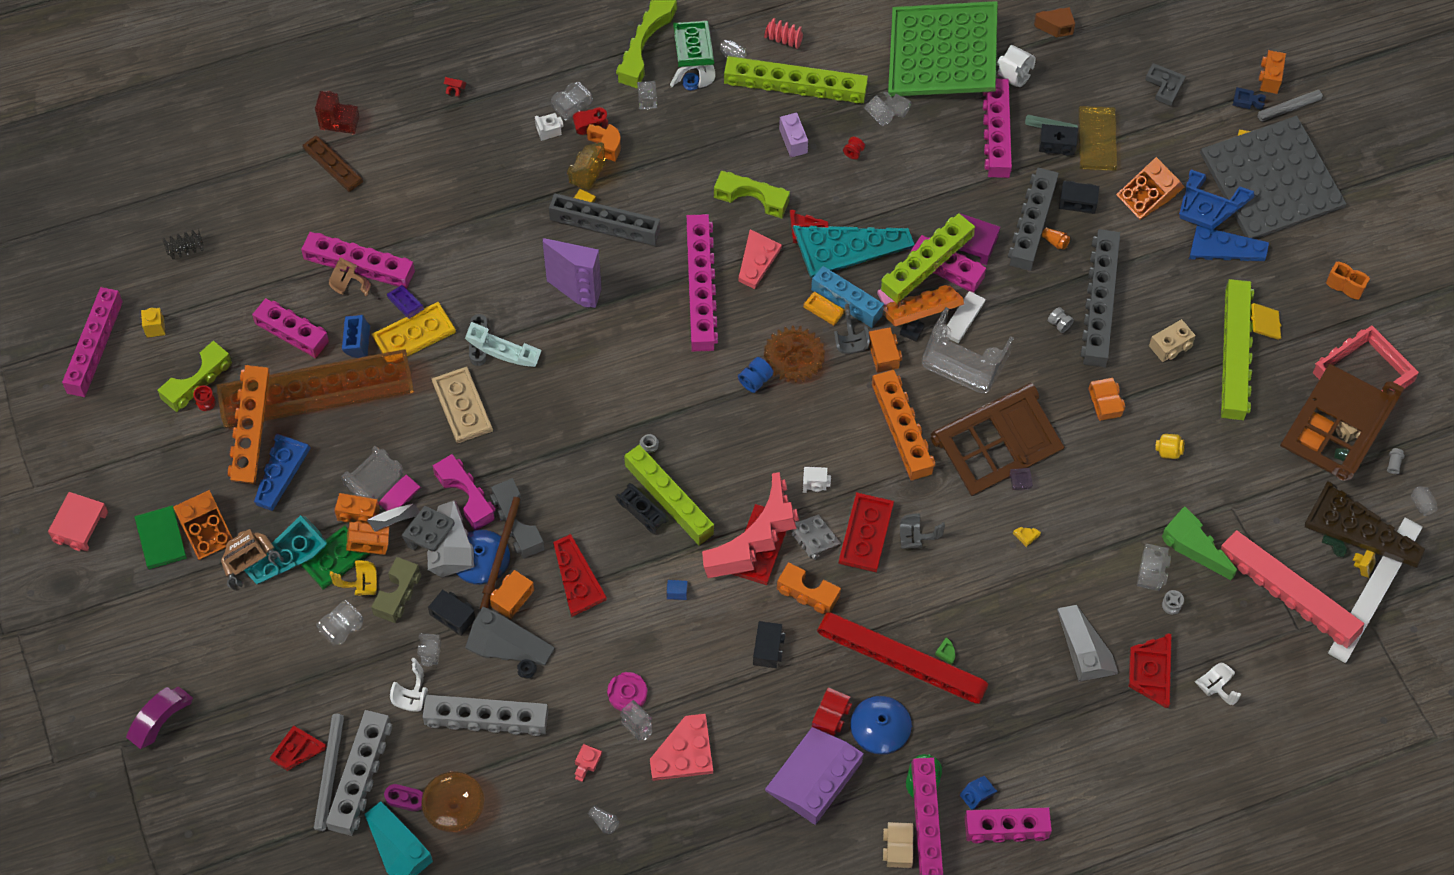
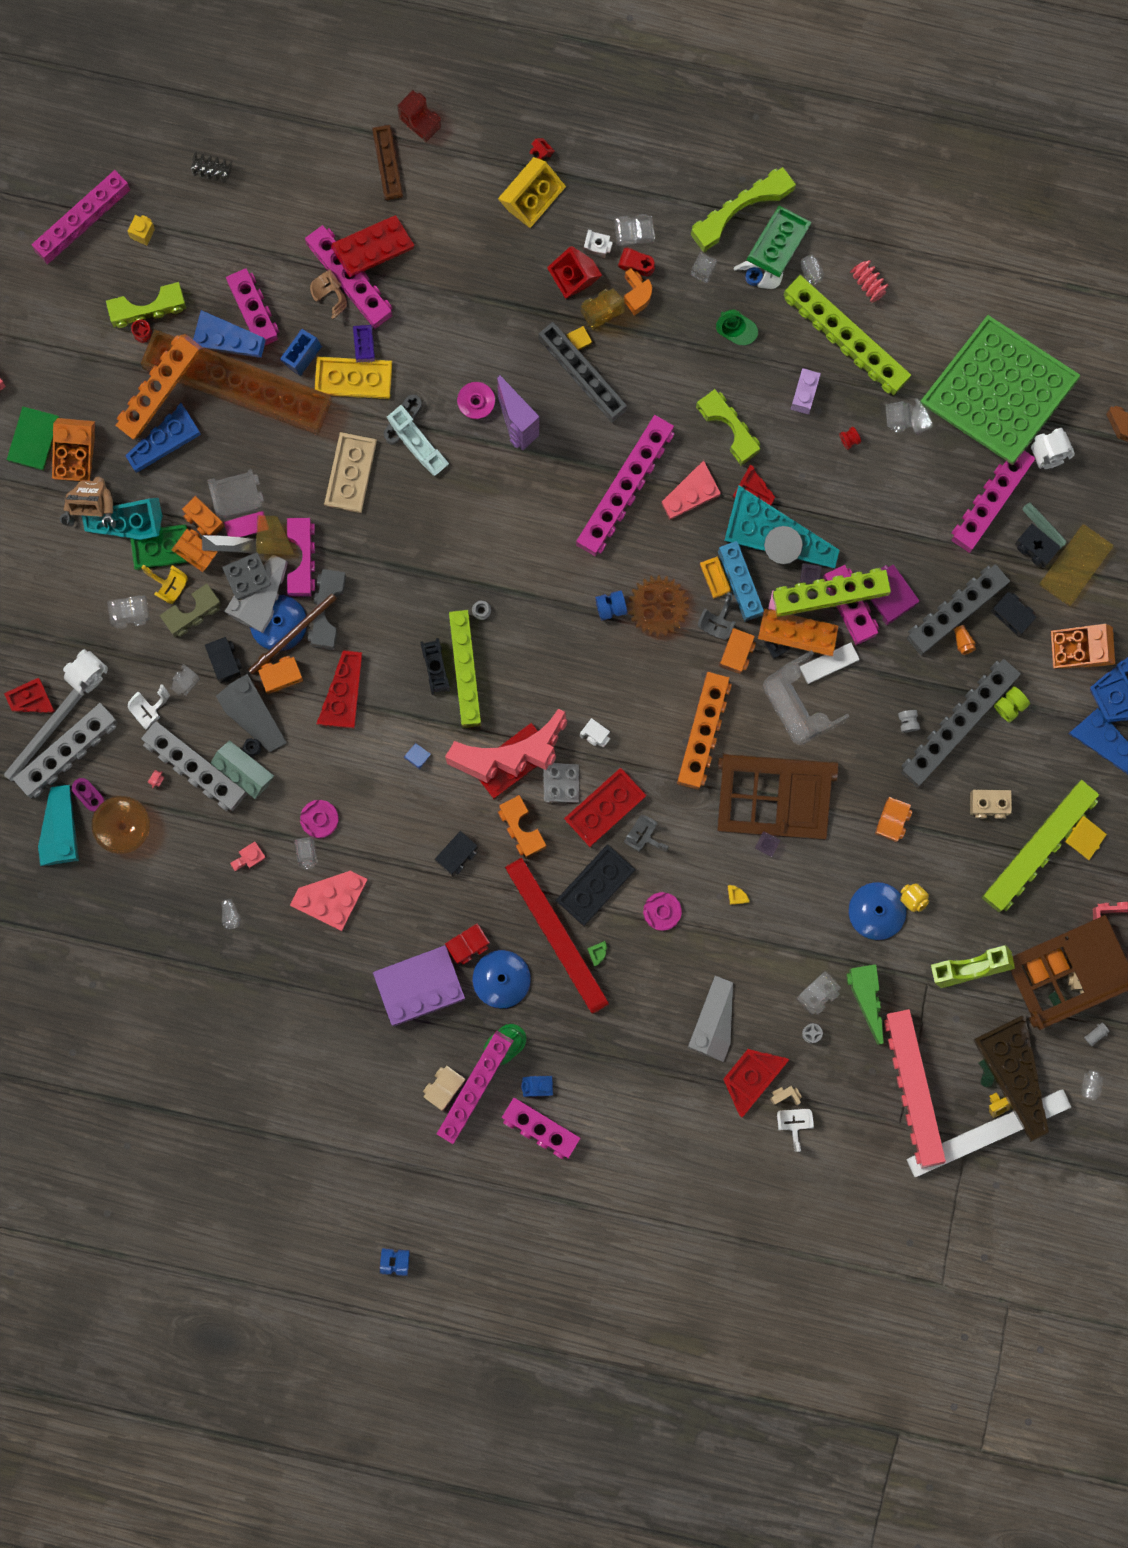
camera: 30 degrees right, 20 degrees up
none -> white brick [63,649,108,695]
none -> coral plate [148,770,165,788]
none -> blue wing [193,310,266,358]
none -> sand green brick [211,740,274,799]
none -> clear yellow wing [256,515,293,555]
none -> red plate [331,215,415,277]
none -> dark pink dish [457,382,495,419]
none -> yellow slope [498,157,566,228]
none -> red slope [547,246,602,299]
none -> black tile [555,844,635,927]
none -> dark pink tile [643,892,682,931]
none -> green piece [716,309,758,345]
none -> light grey tile [764,526,802,564]
none -> tan bracket [770,1086,802,1105]
none -> clear purple plate [800,564,821,585]
none -> blue dish [848,882,906,940]
none -> lime arch [931,945,1015,988]
none -> lime wheel [994,687,1030,723]

